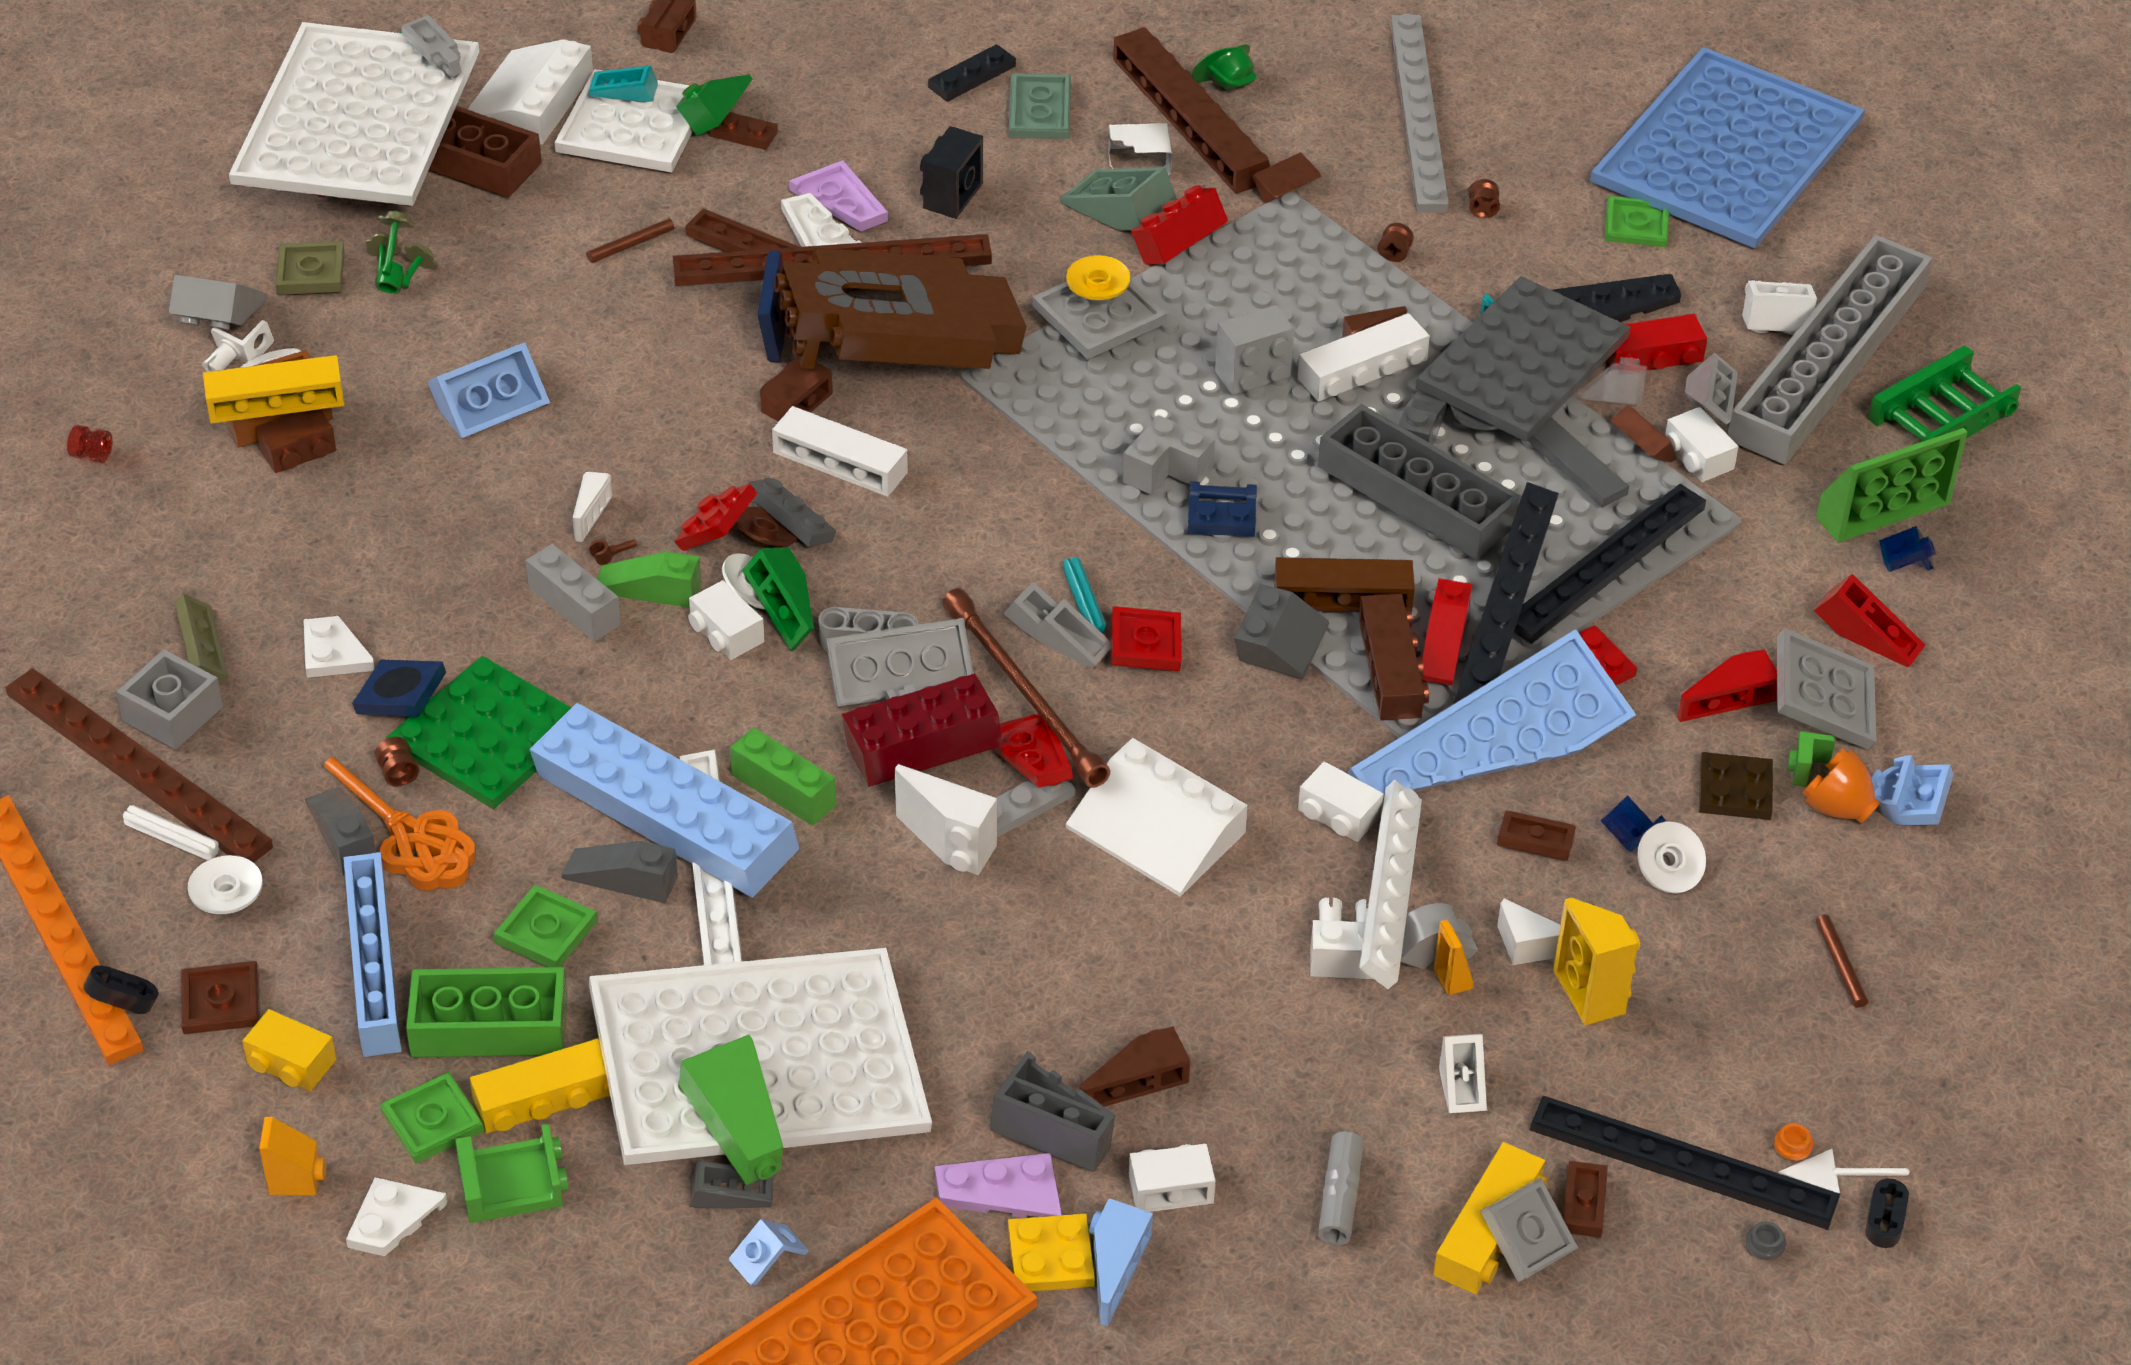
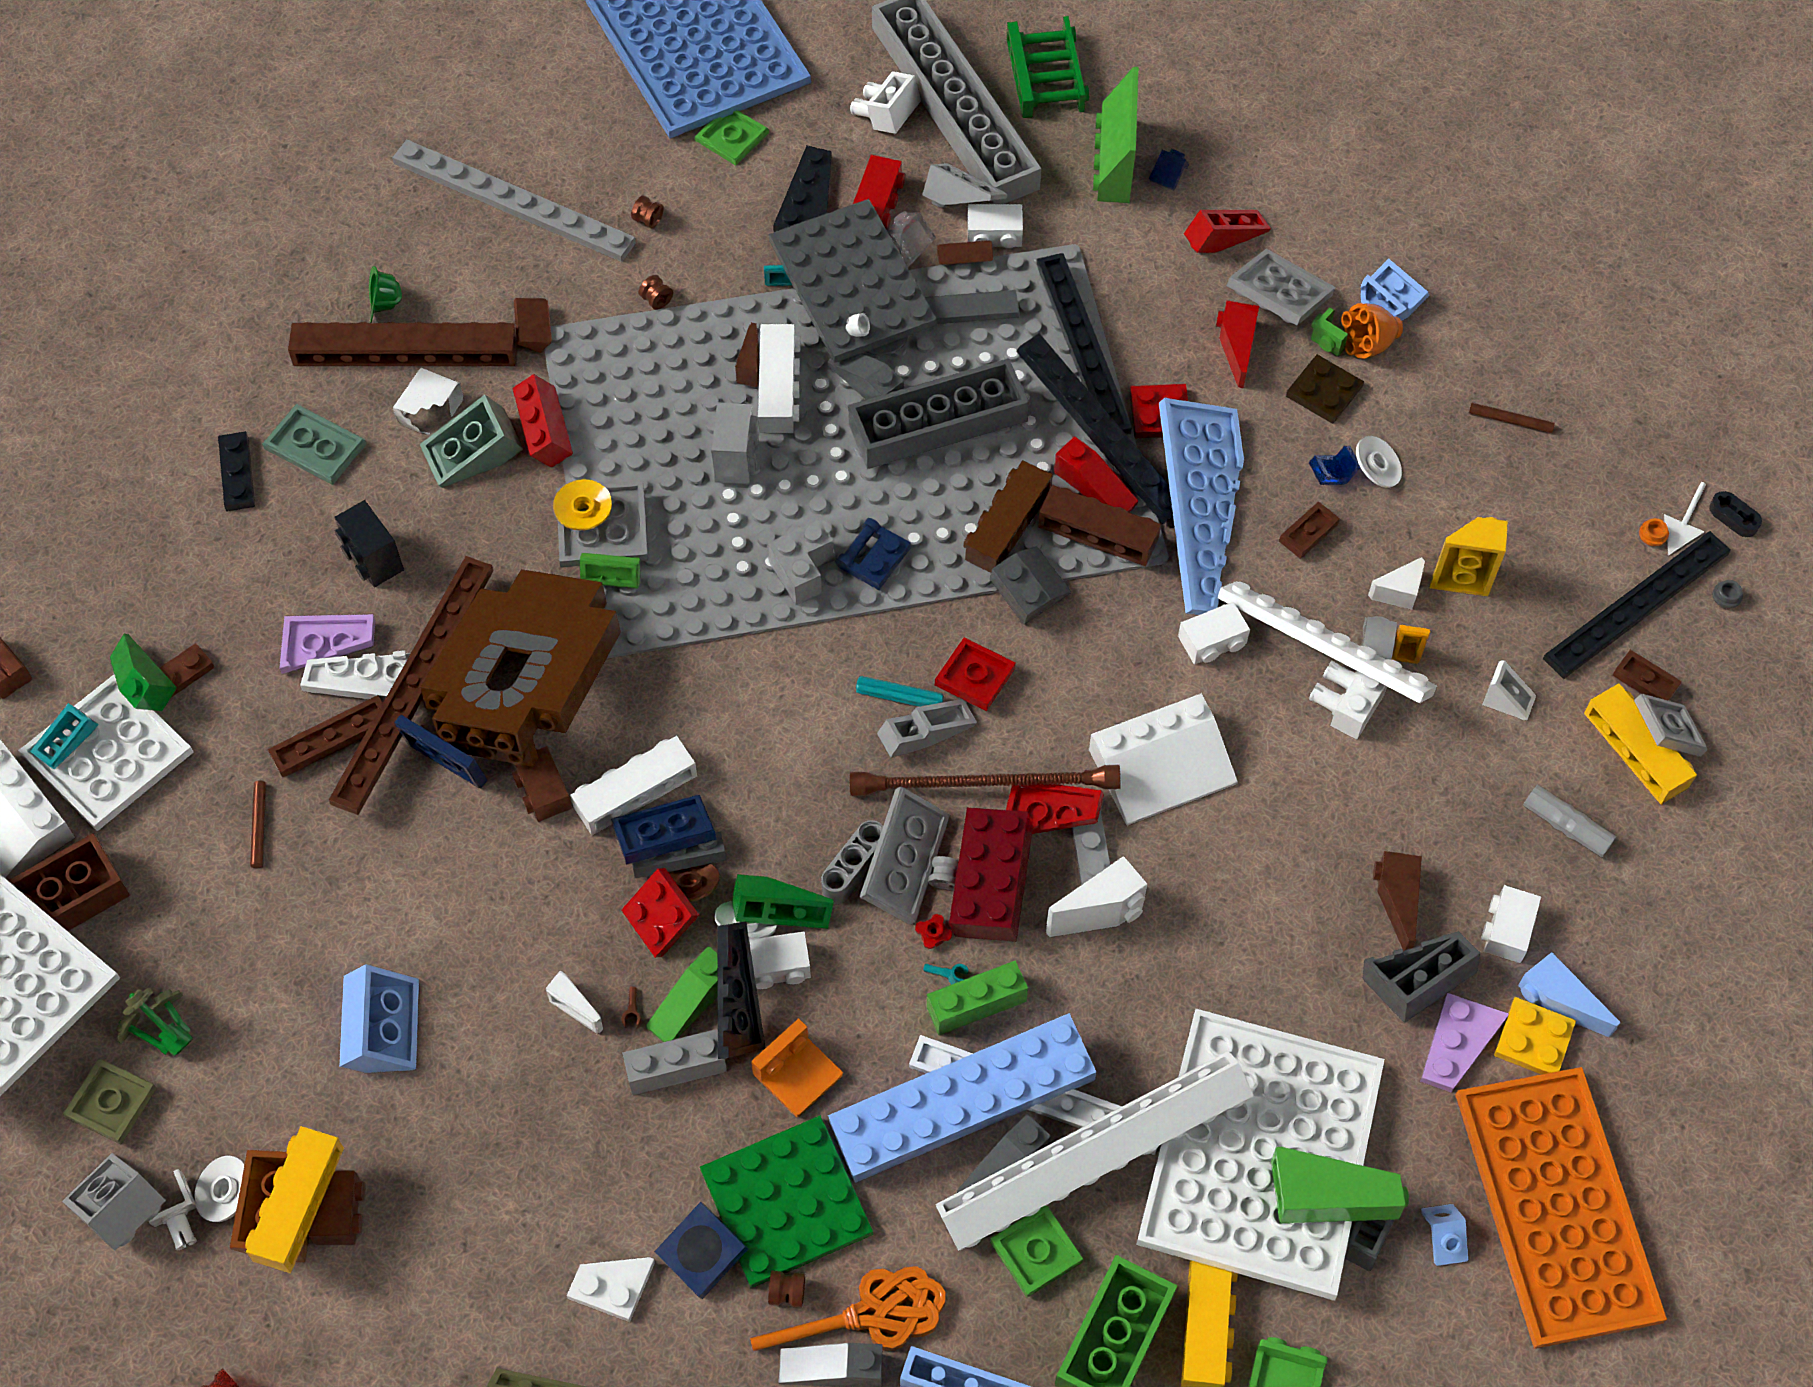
camera: 60 degrees left, 15 degrees up
none -> bright green plate [580,553,640,588]
none -> dark blue tile [611,795,716,865]
none -> black wing [717,921,766,1059]
none -> orange bracket [751,1018,843,1117]
none -> white hinge [846,313,870,337]
none -> red plate [915,914,952,949]
none -> teal hand [923,964,969,985]
none -> white brick [935,1051,1254,1251]

